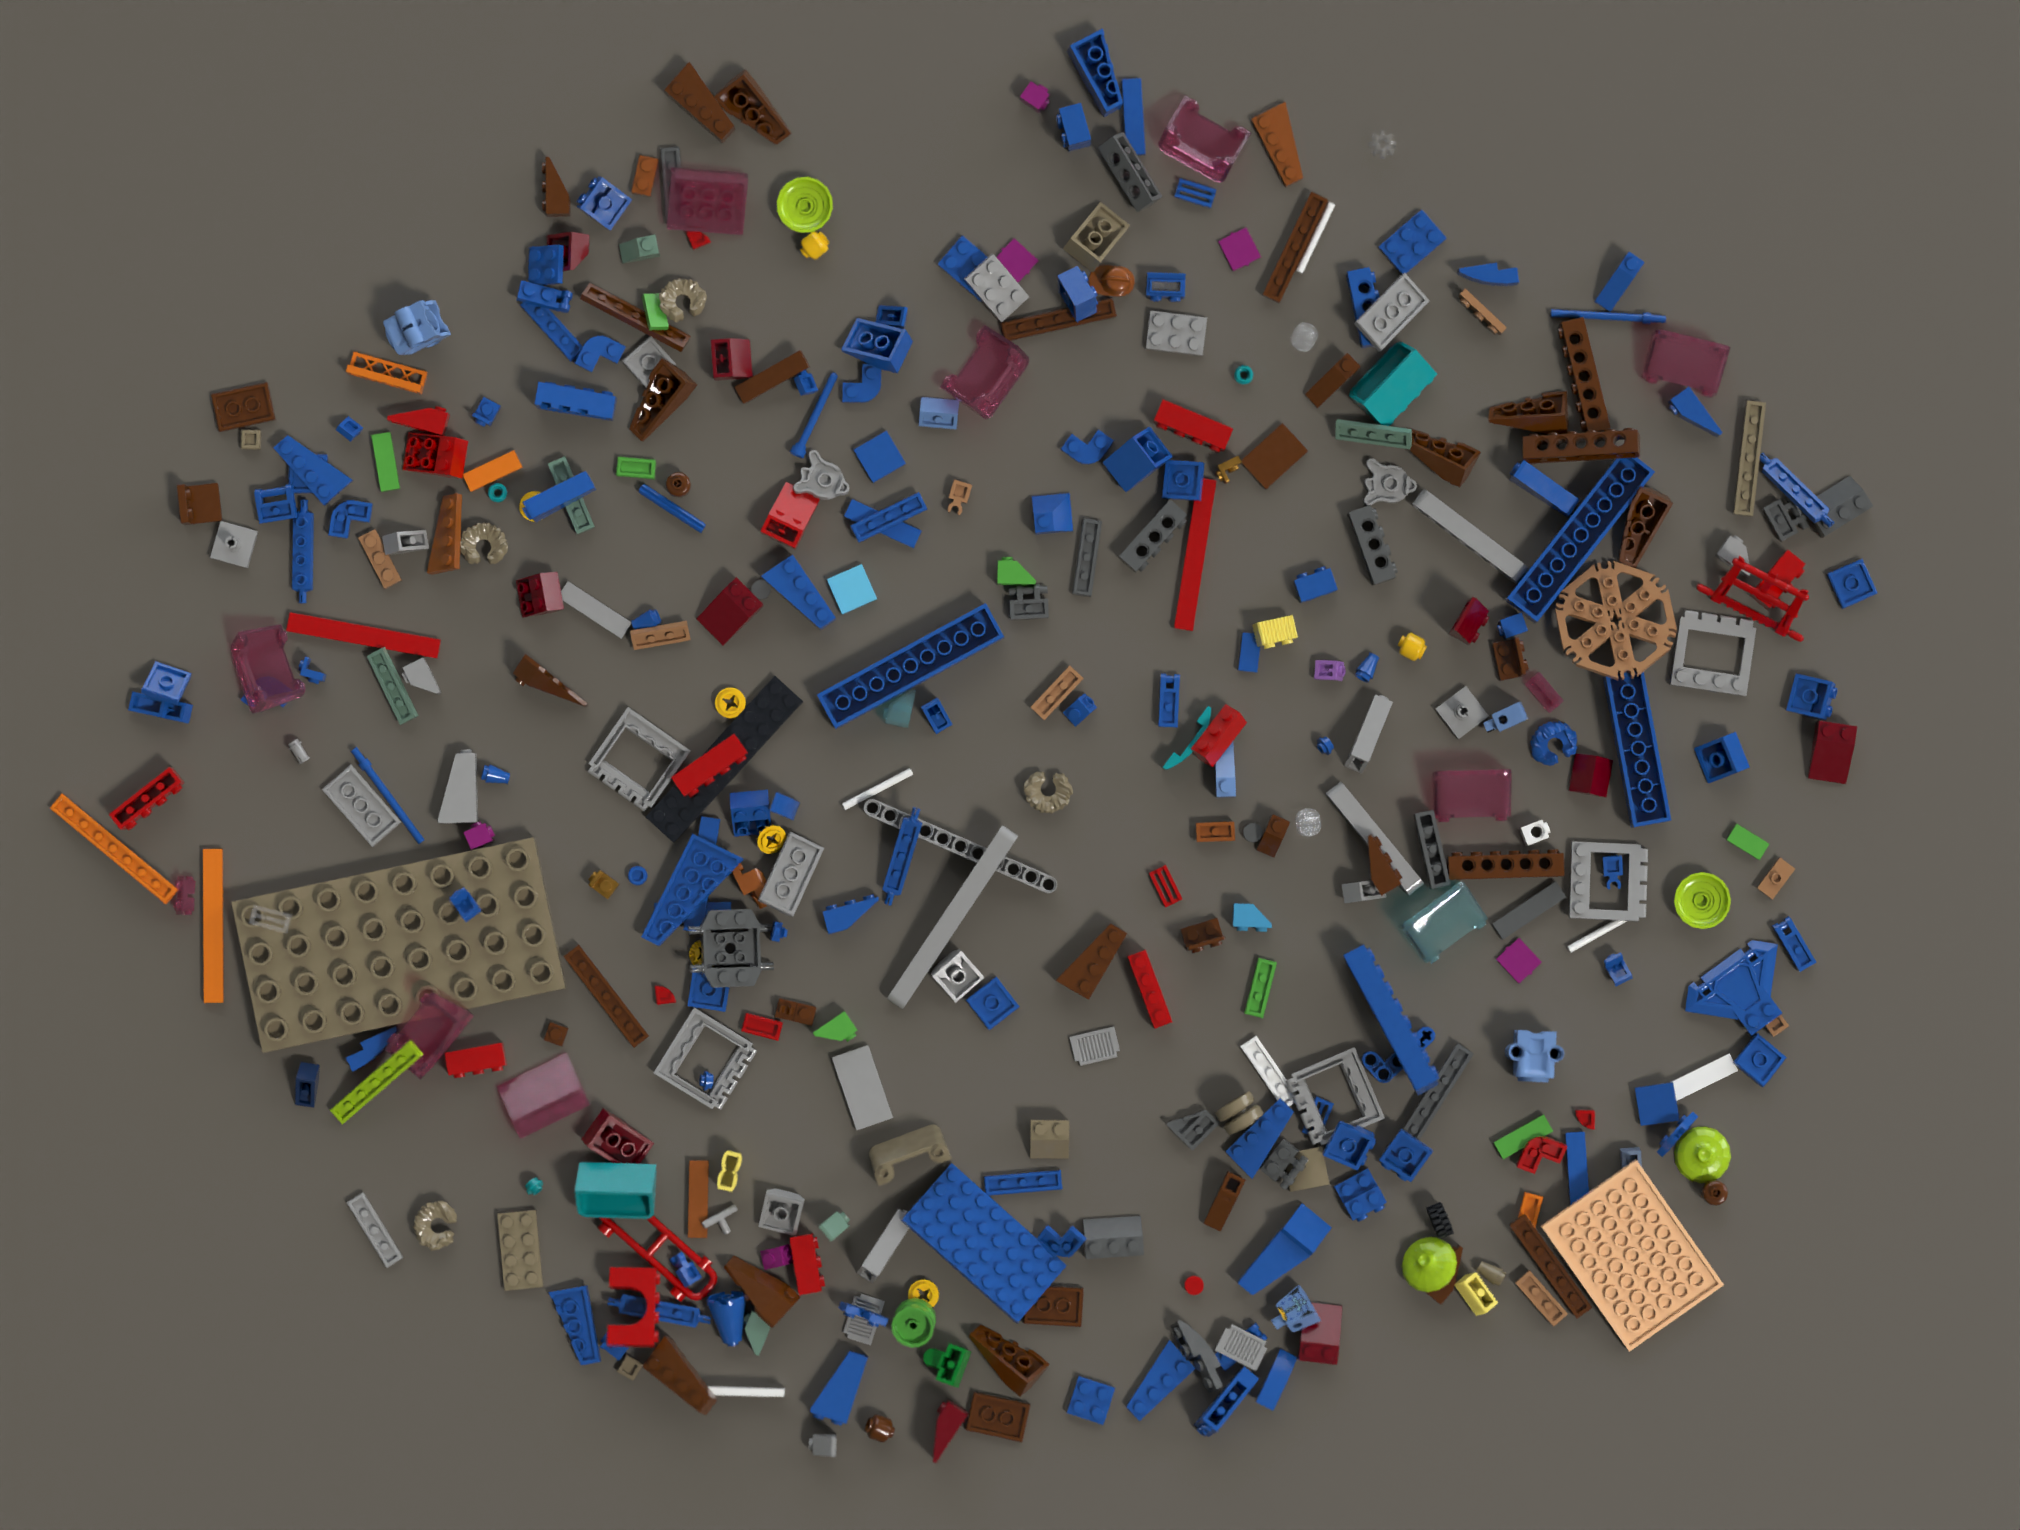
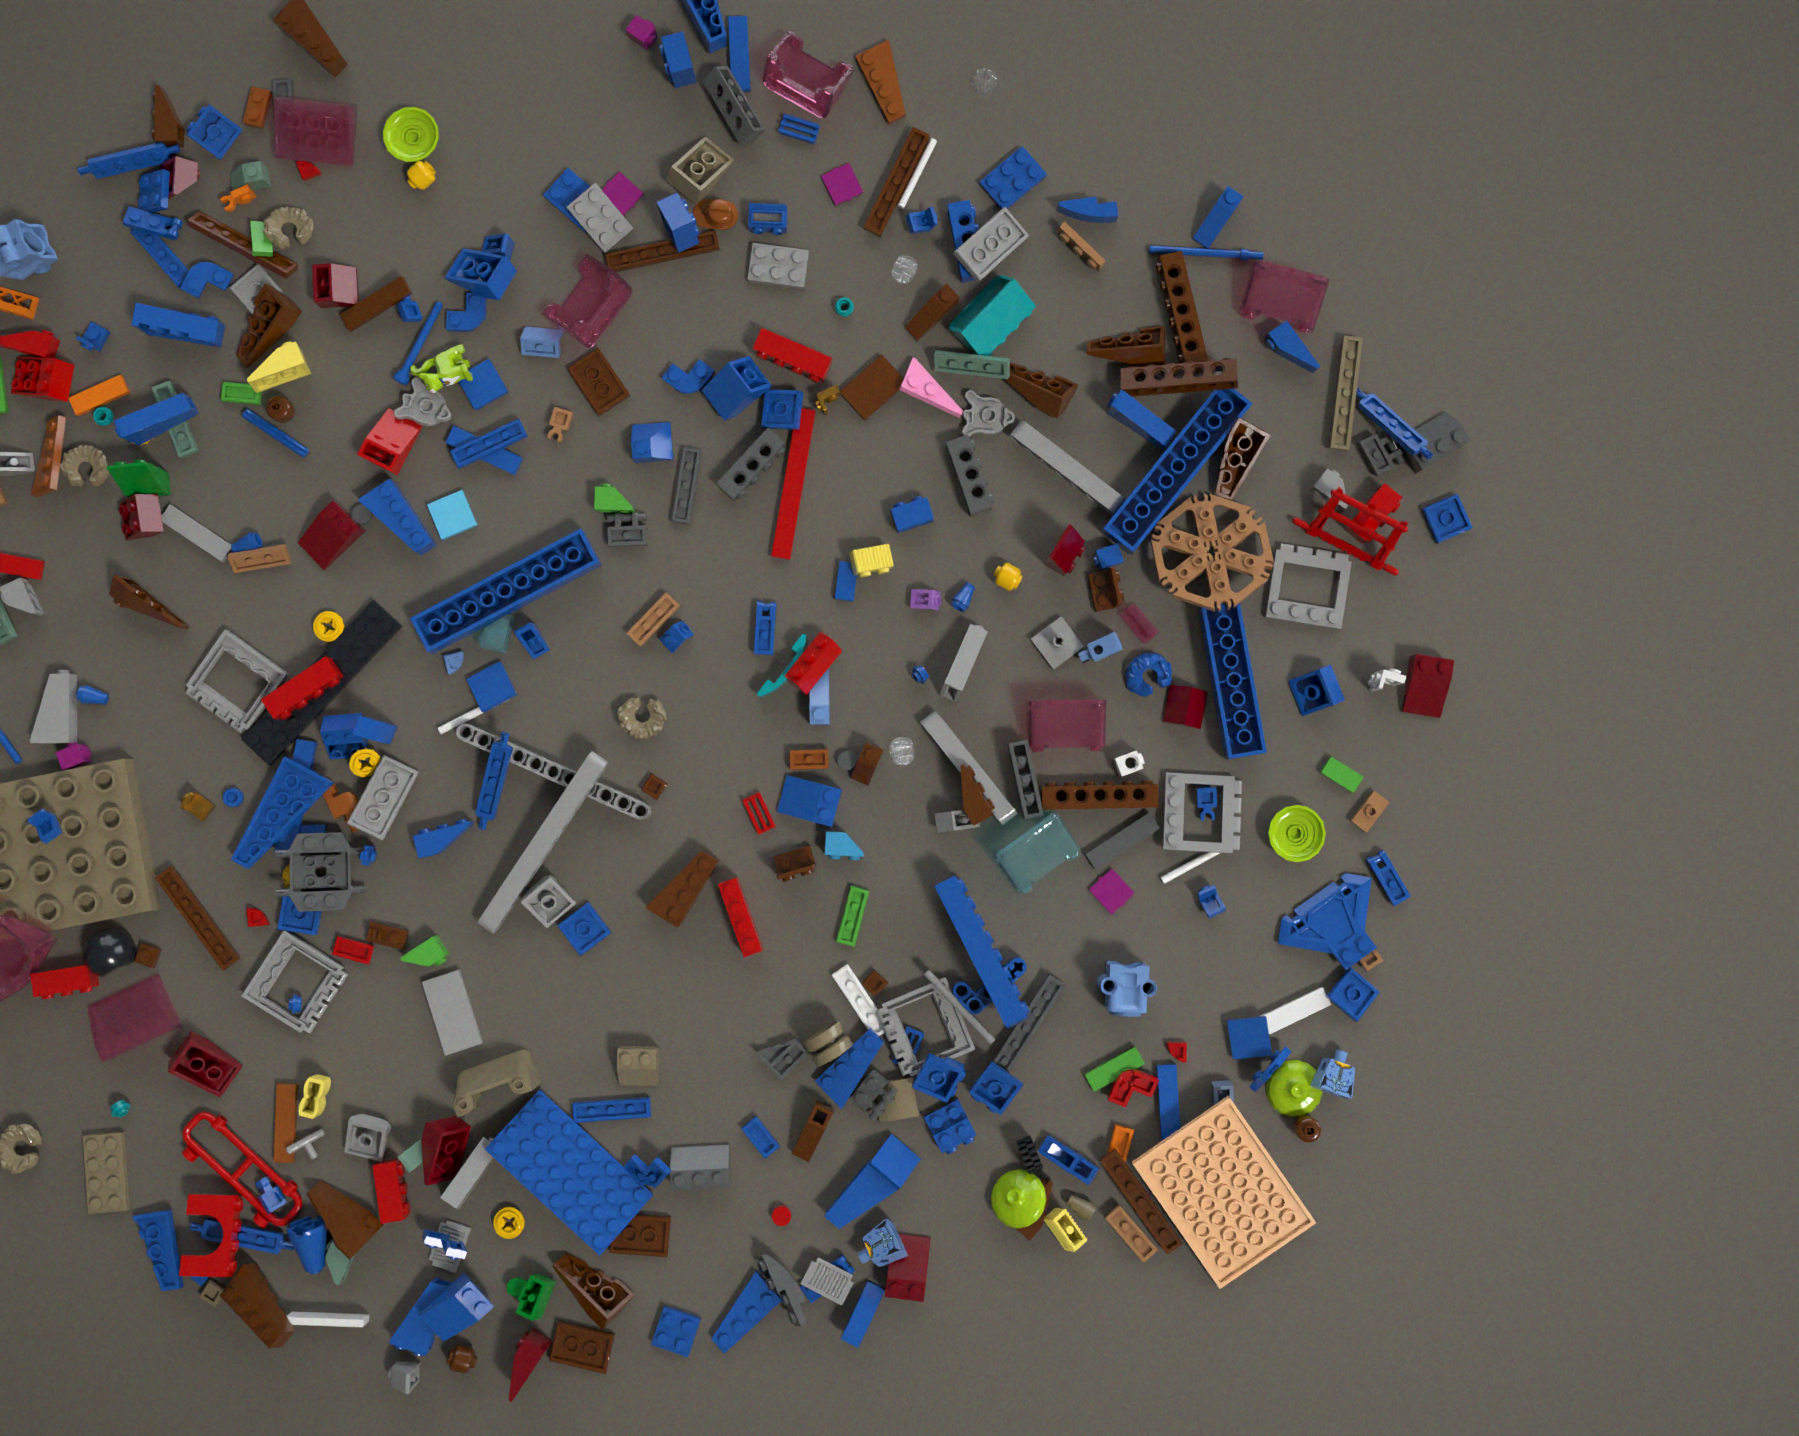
camera: 10 degrees right, 0 degrees up
teal windscreen [575,1162,657,1219] -> none
reddish brown wedge [714,69,791,145] -> none
magenta bracket [760,1244,793,1270] -> none
bright green wheel [892,1298,936,1347] -> none
light grey window [1069,1026,1120,1066] -> none
blue slope [1194,1366,1259,1437] -> none
blue plate [1786,673,1838,721] -> none
none -> blue plate [78,142,181,179]
none -> black cylinder [82,928,137,977]
none -> green slope [107,460,171,497]
none -> orange plate [220,184,257,212]
none -> light yellow slope [247,342,311,393]
none -> lime animal [410,344,473,393]
none -> blue slope [418,1272,494,1342]
none -> dark red slope [421,1115,471,1186]
none -> medium blue tile [443,651,464,675]
none -> blue tile [467,661,517,713]
none -> reddish brown tile [567,348,631,416]
none -> reddish brown tile [641,774,668,800]
none -> blue tile [741,1115,781,1159]
none -> blue slope [777,775,842,827]
none -> reddish brown tile [861,969,888,997]
none -> bright pink wing [899,357,963,418]
none -> blue bracket [905,207,938,234]
none -> light grey piece [924,970,995,1044]
none -> blue slope [1038,1135,1101,1185]
none -> medium blue torso [1310,1050,1355,1099]
none -> white bracket [1368,668,1406,691]

